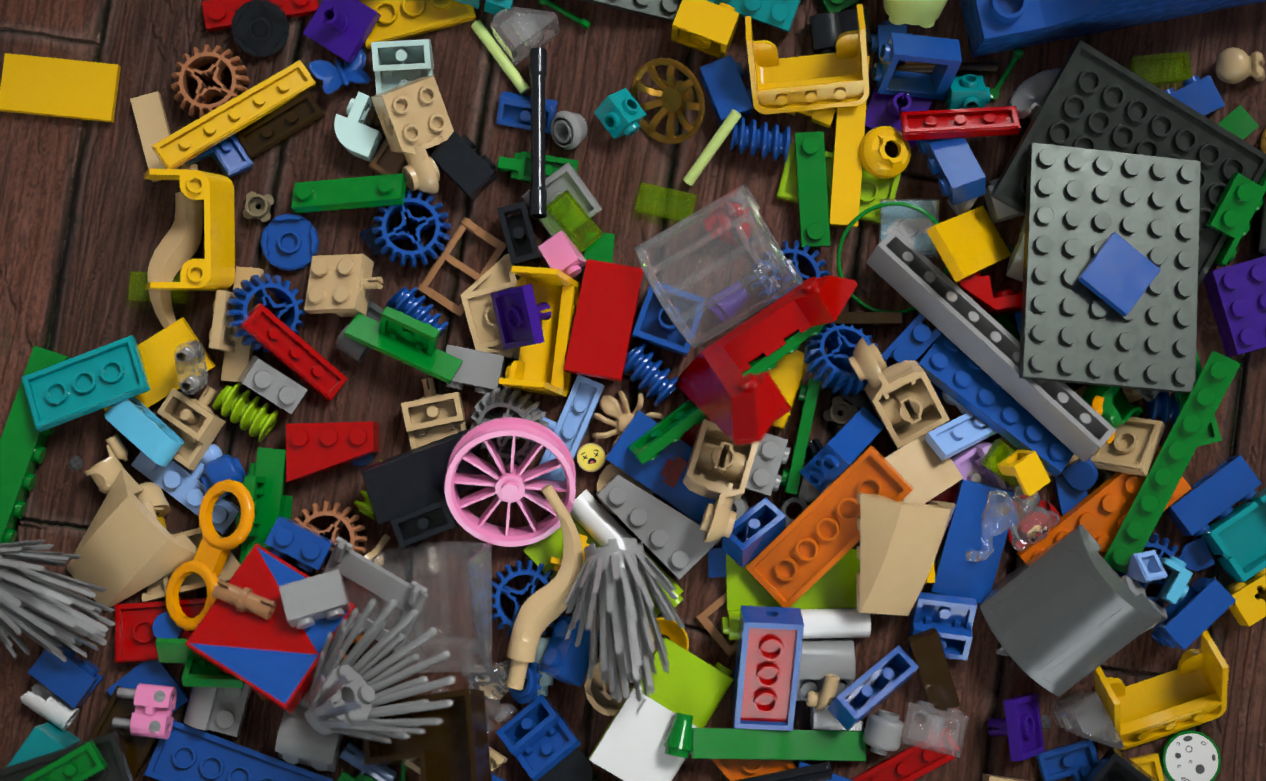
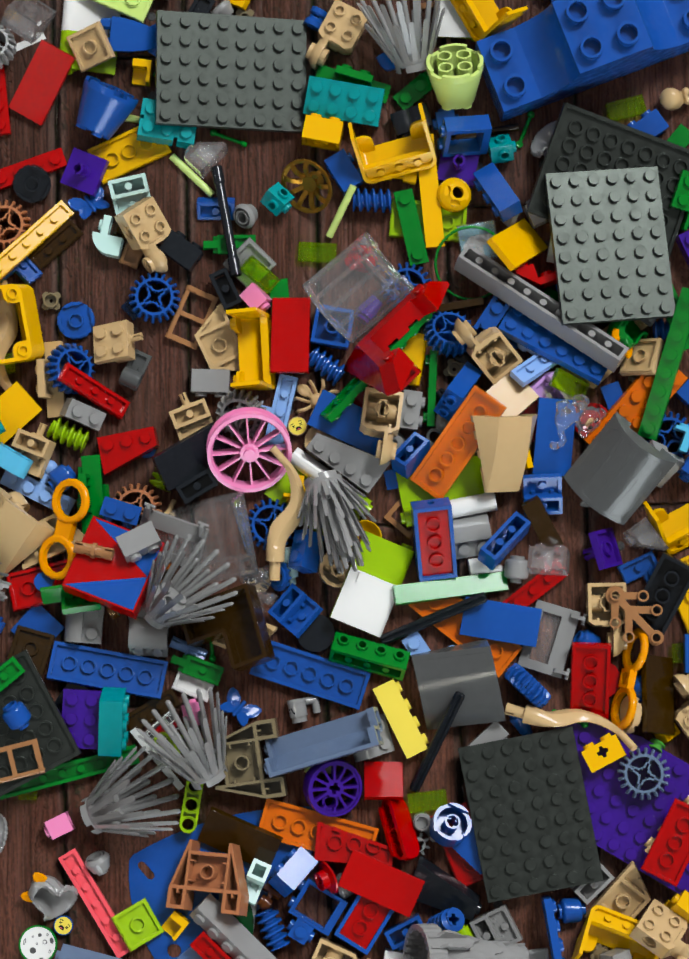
camera: 10 degrees left, 0 degrees up
bright pink piece [112,683,177,739] -> none
clear piece [174,340,208,395] -> none
green plate [291,173,407,213] -> none
green bracket [344,306,463,384] -> none
blue piece [385,287,449,338] -> none
dark purple tile [491,284,551,350] -> none
clear red plate [660,456,688,488] -> none
green cone [663,713,693,758] -> none
tan arm [805,674,840,710] -> none
red tile [899,106,1021,141] -> none
yellow panel [997,449,1051,496] -> none
blue tile [1062,458,1098,490] -> none
blue tile [1077,232,1161,317] -> none
light blue slope [1127,550,1168,583] -> none

